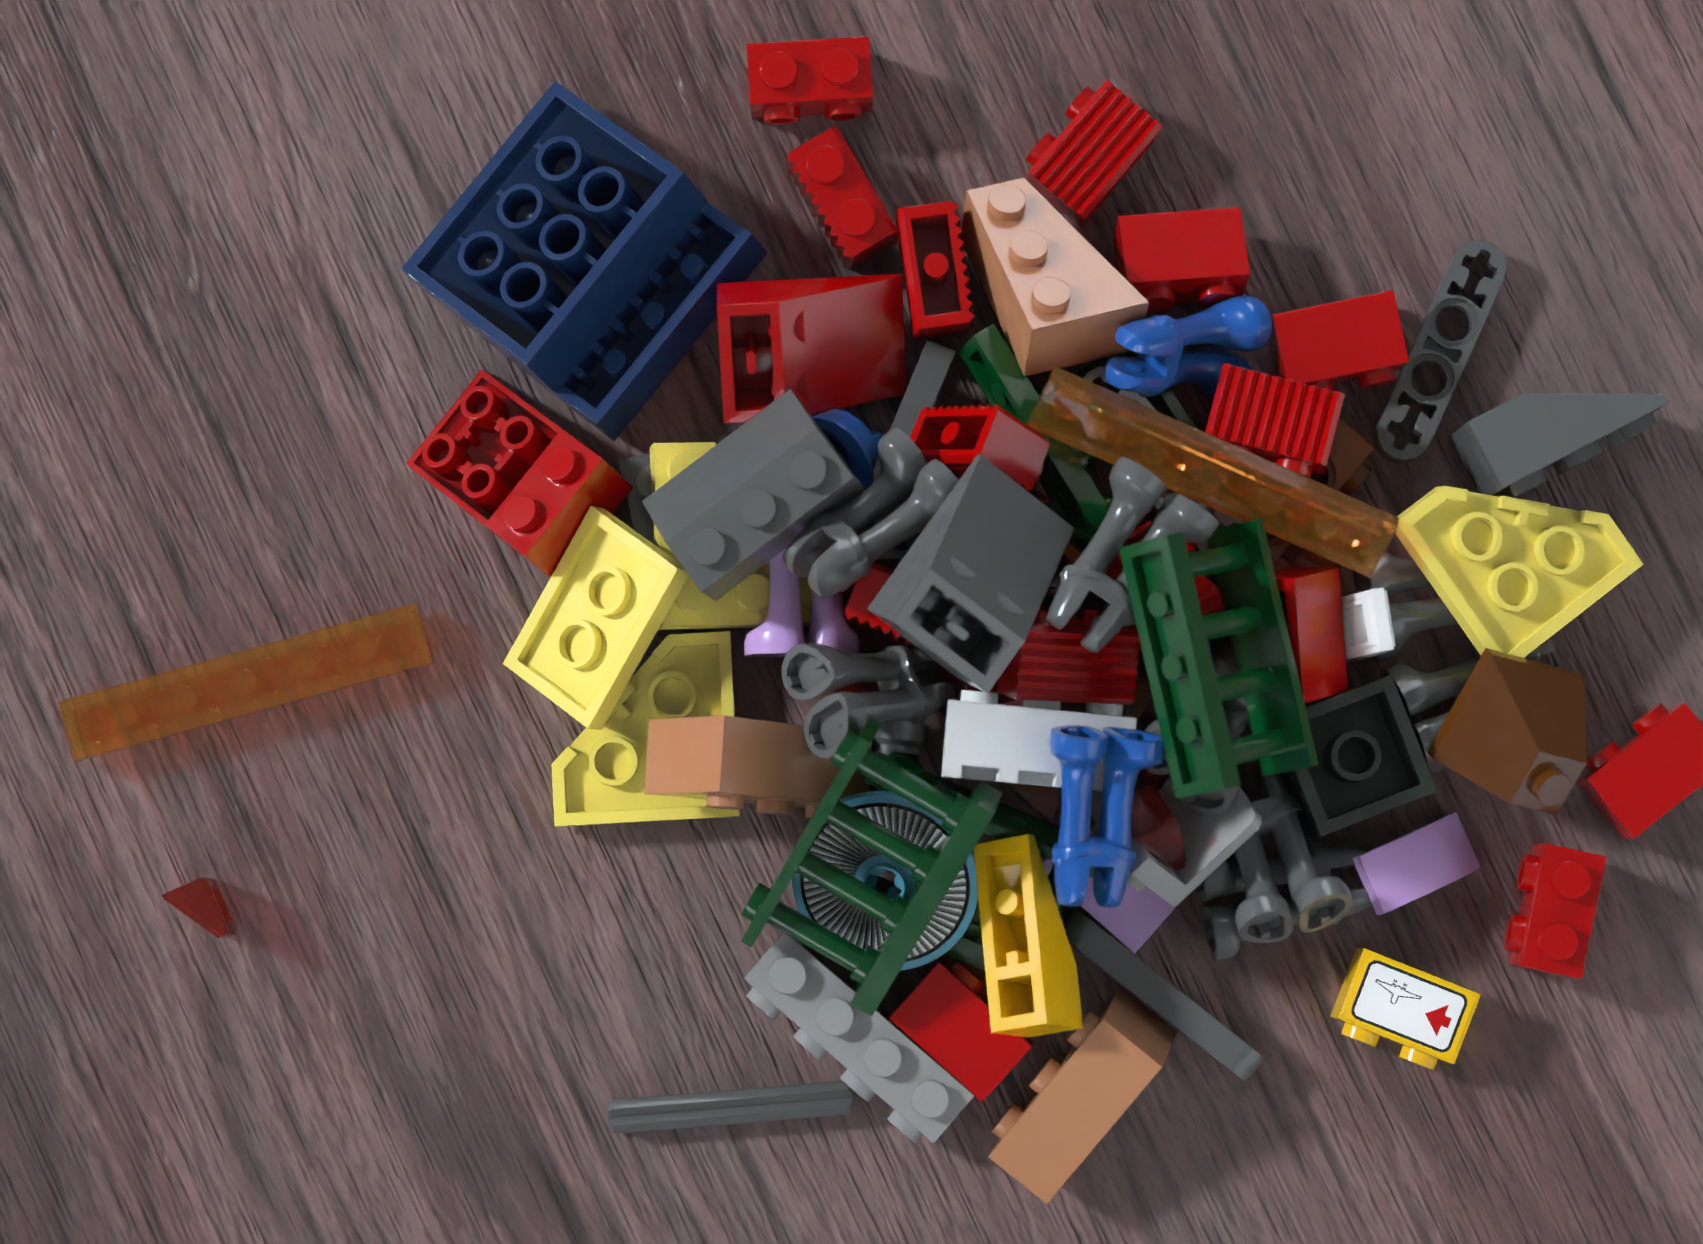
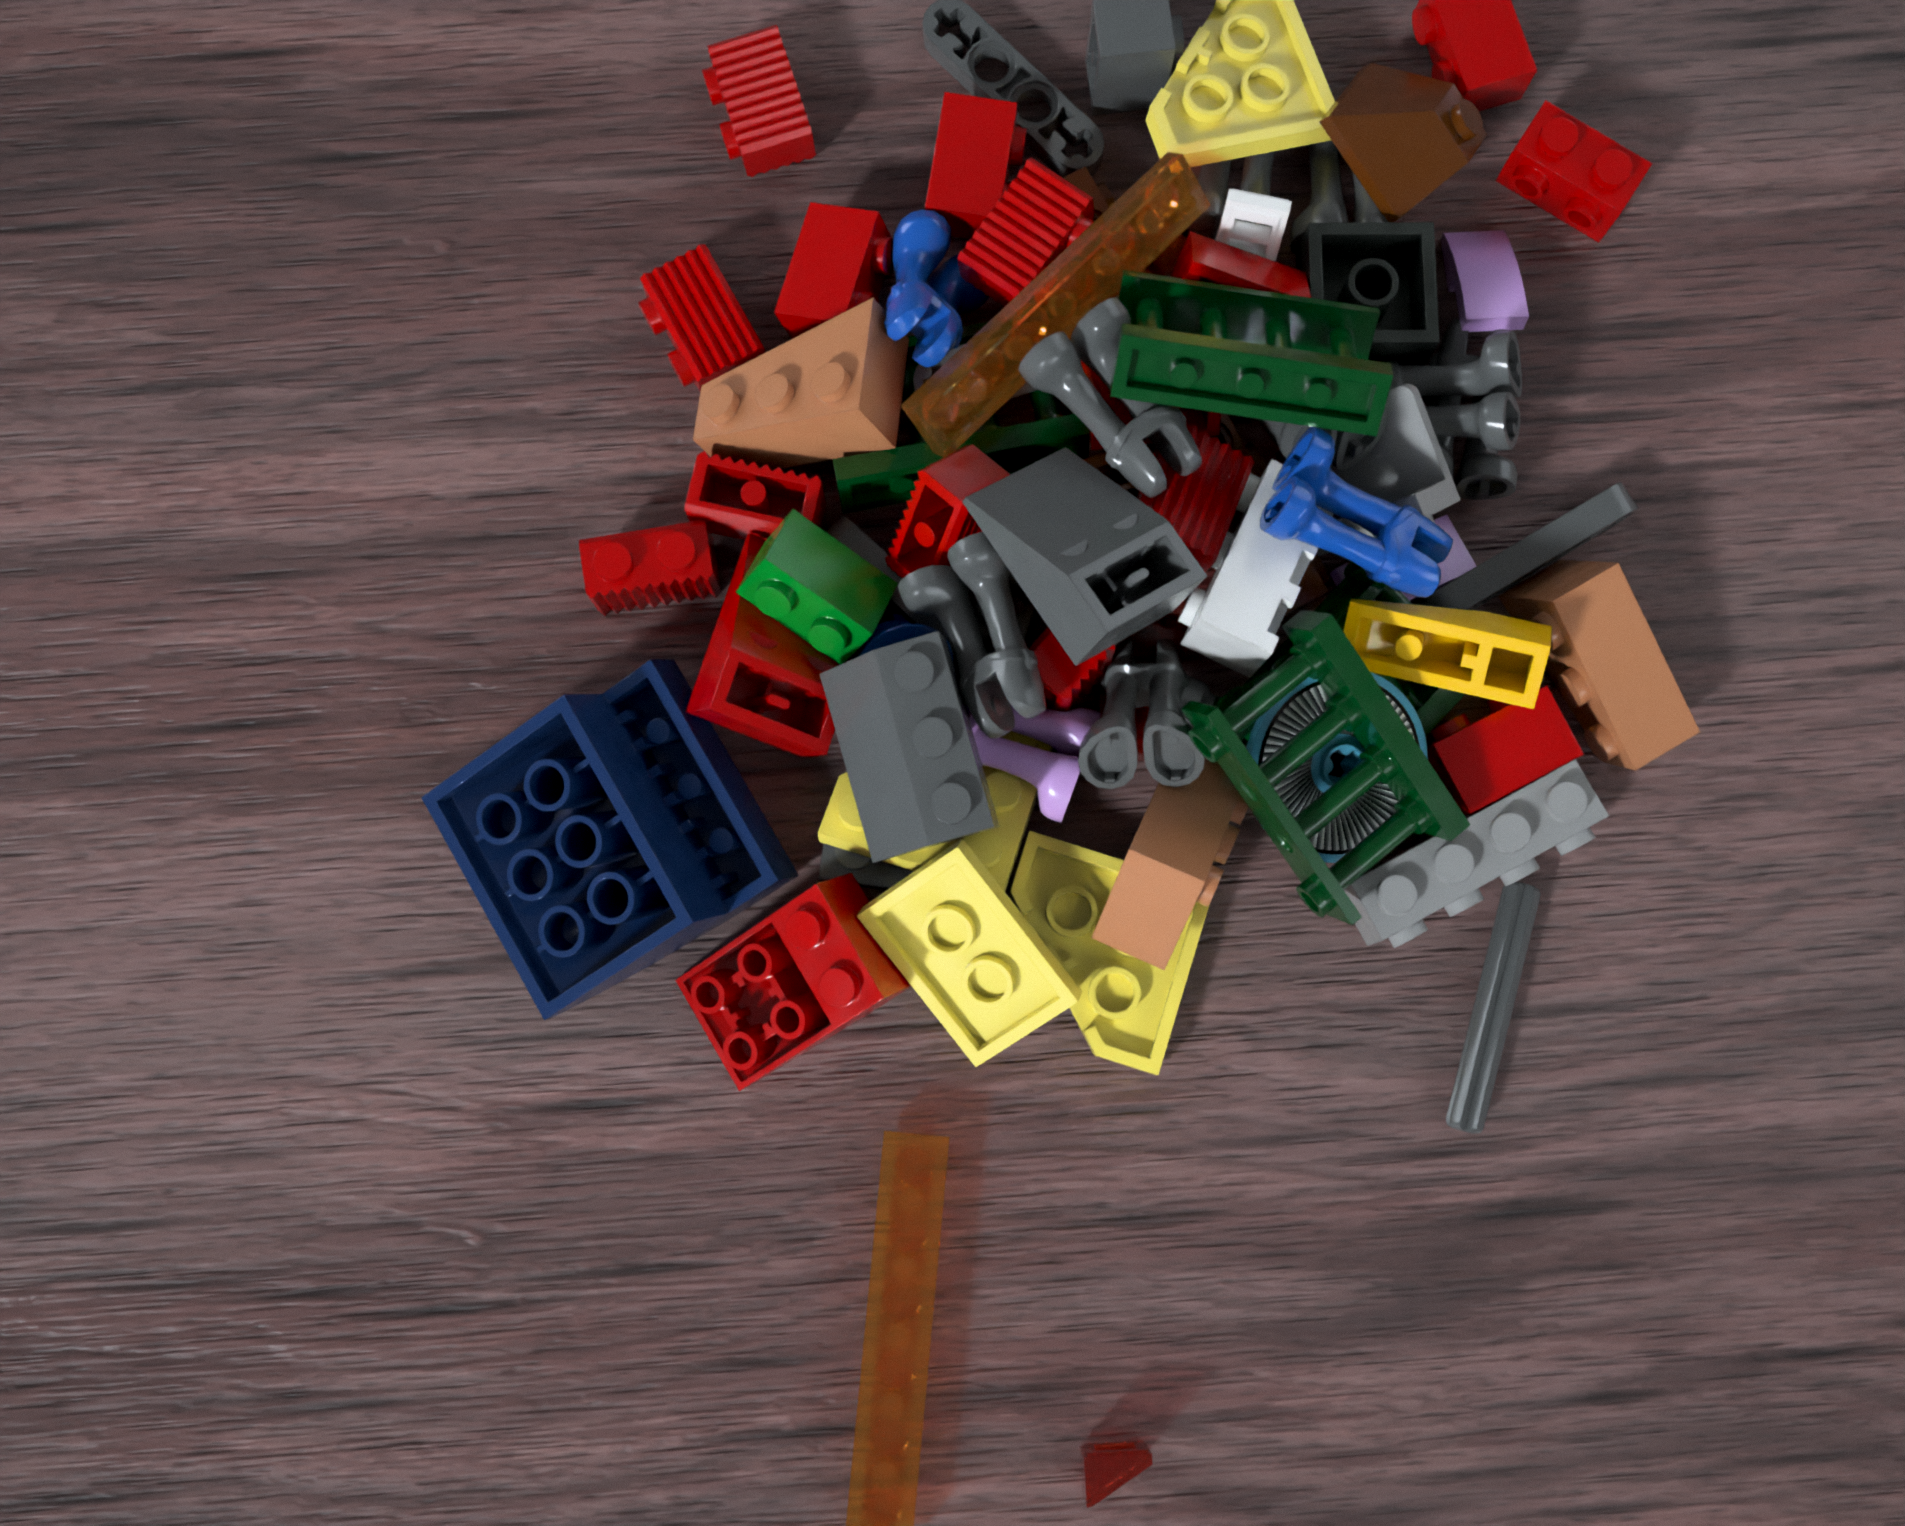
camera: 70 degrees left, 5 degrees down
red brick [746,36,873,125] -> none
clear red slope [1131,785,1187,870] -> none
brick [1330,948,1481,1070] -> none
none -> red brick [702,25,816,177]
none -> green brick [736,509,898,665]

